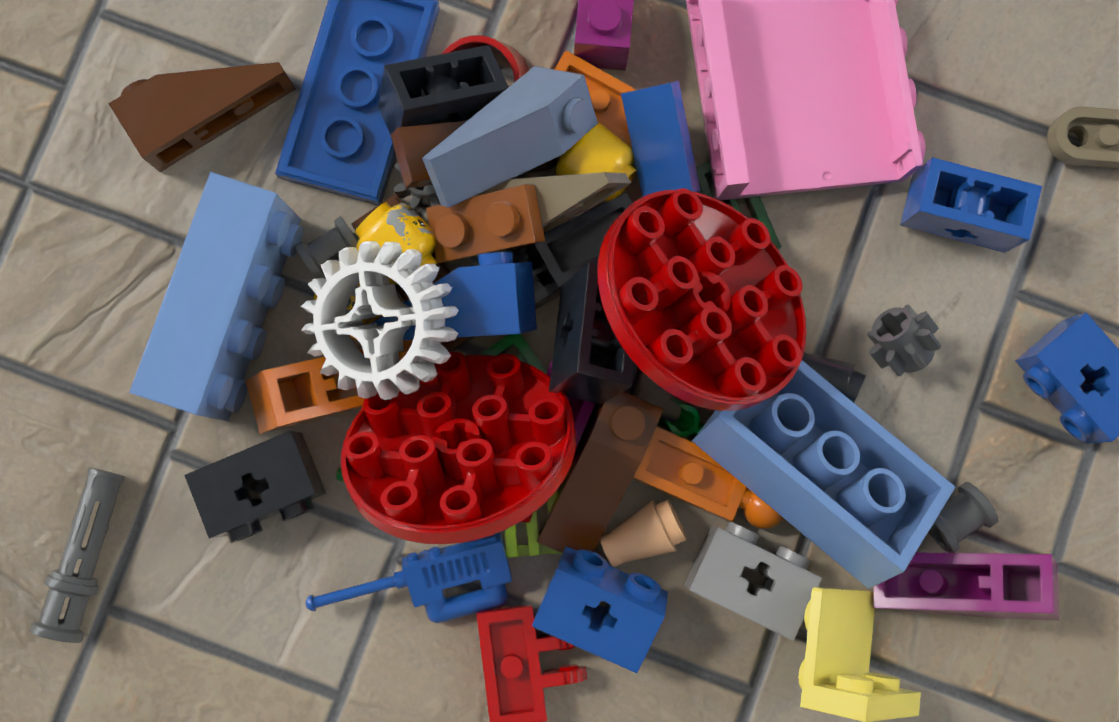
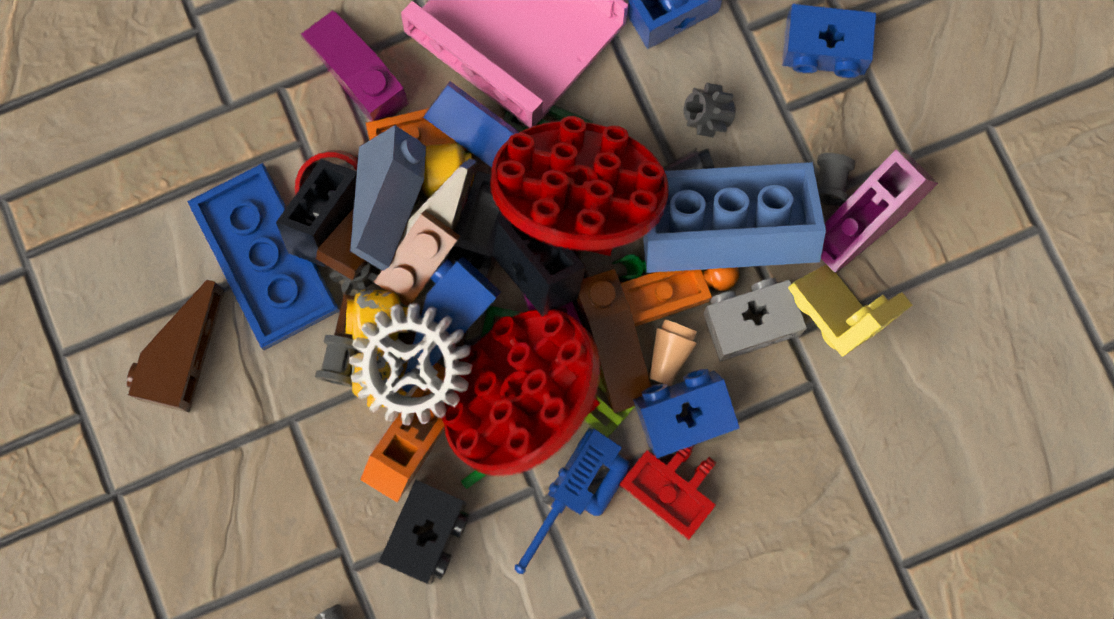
camera: 40 degrees left, 5 degrees down
medium blue brick [129,172,303,421] -> none

